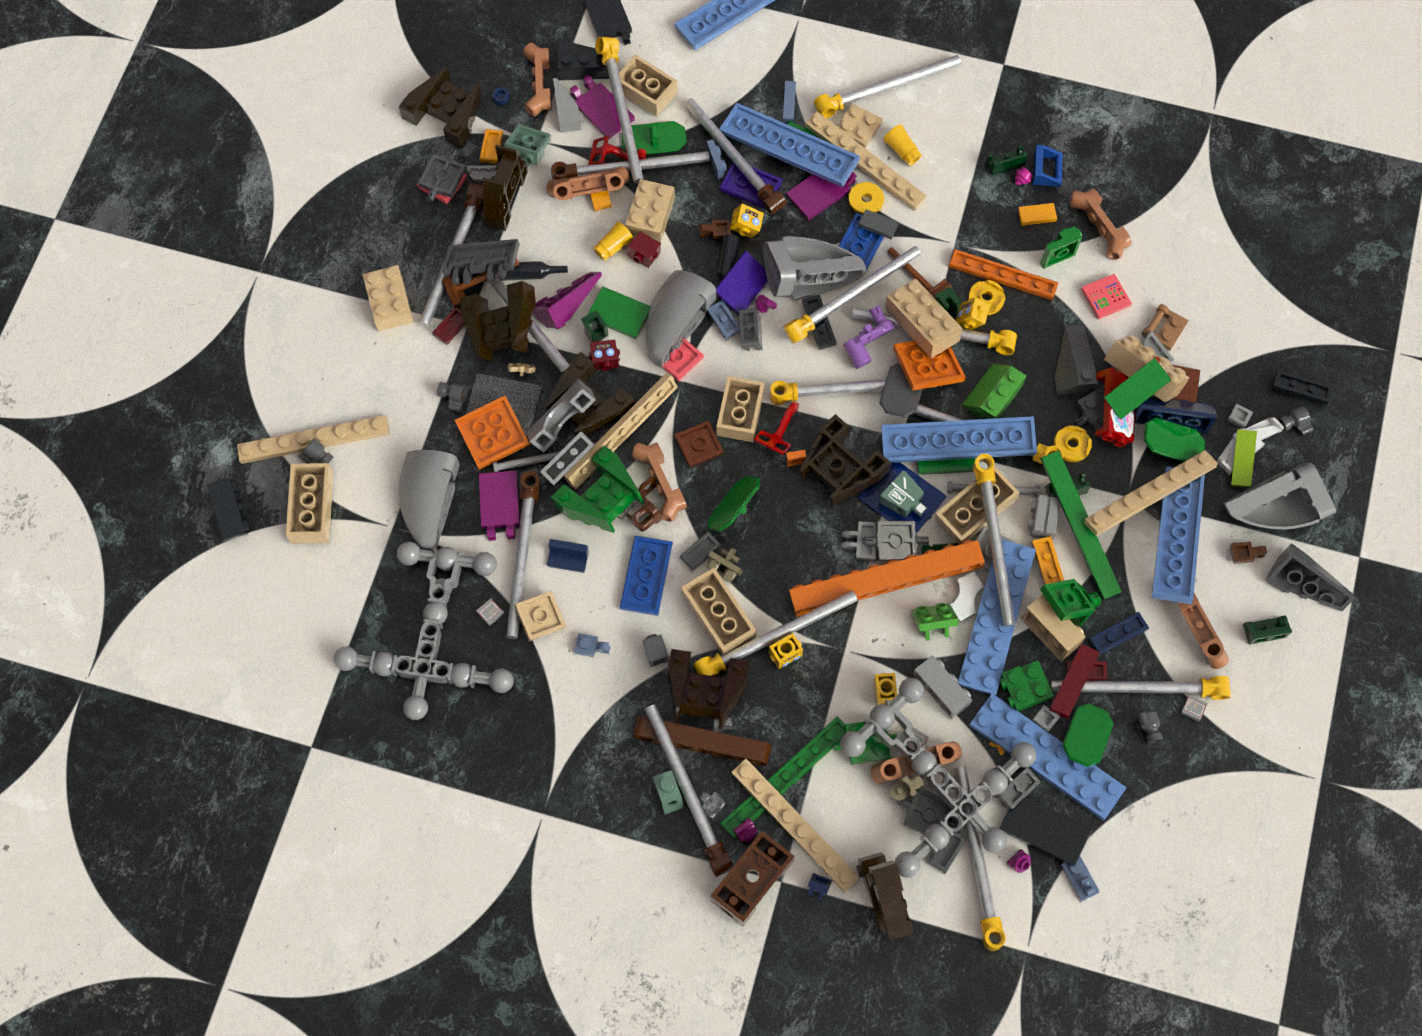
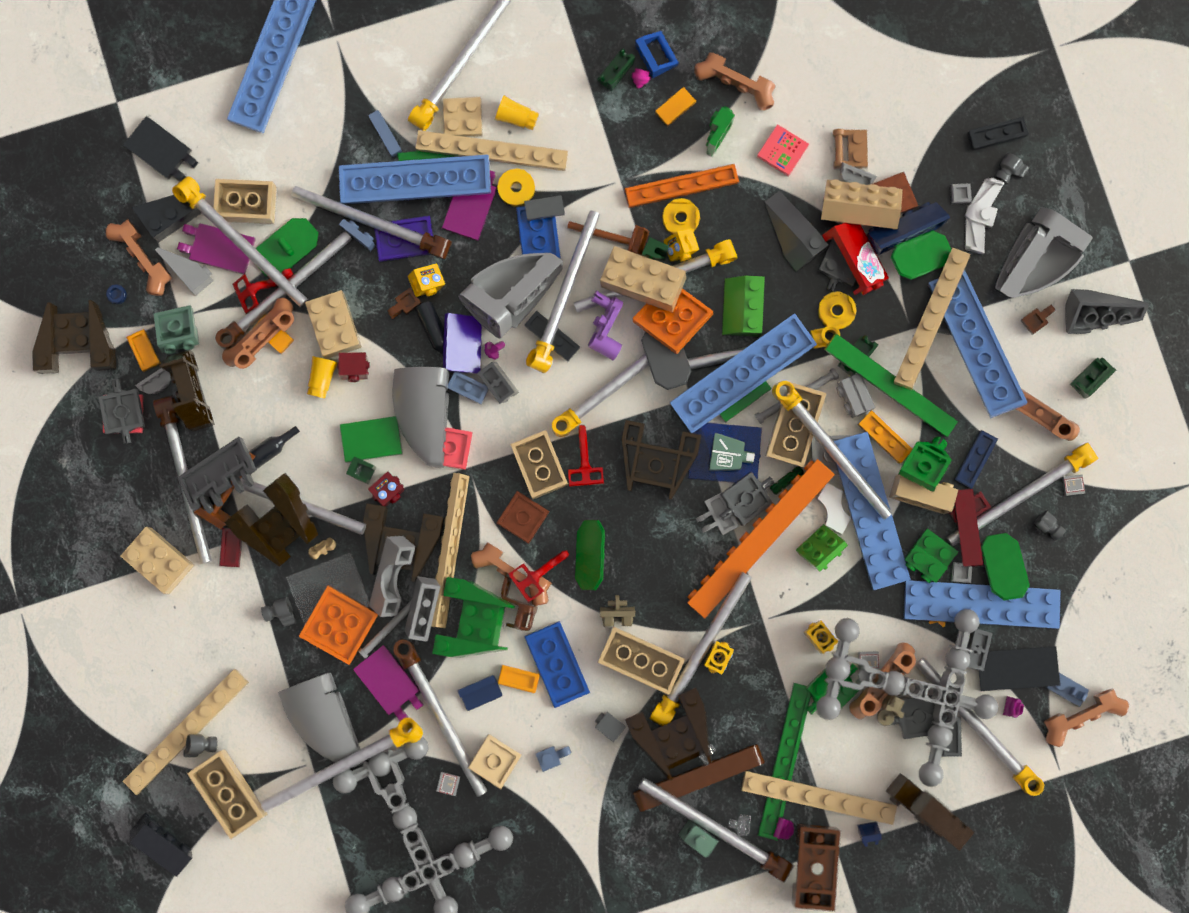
camera: 35 degrees left, 15 degrees up
magenta wedge [532,272,602,329] -> none
dark grey tile [680,532,721,571] -> none
orange tile [786,450,806,467] -> none
light grey brick [913,655,972,719] -> none
green piece [1104,356,1171,419] -> none
lime tile [1231,429,1257,488] -> none
none -> flat silver piece [261,717,423,812]
none -> light orange tile [497,665,540,693]
none -> red piece [508,550,569,603]
none -> nougat plate [1044,688,1129,747]

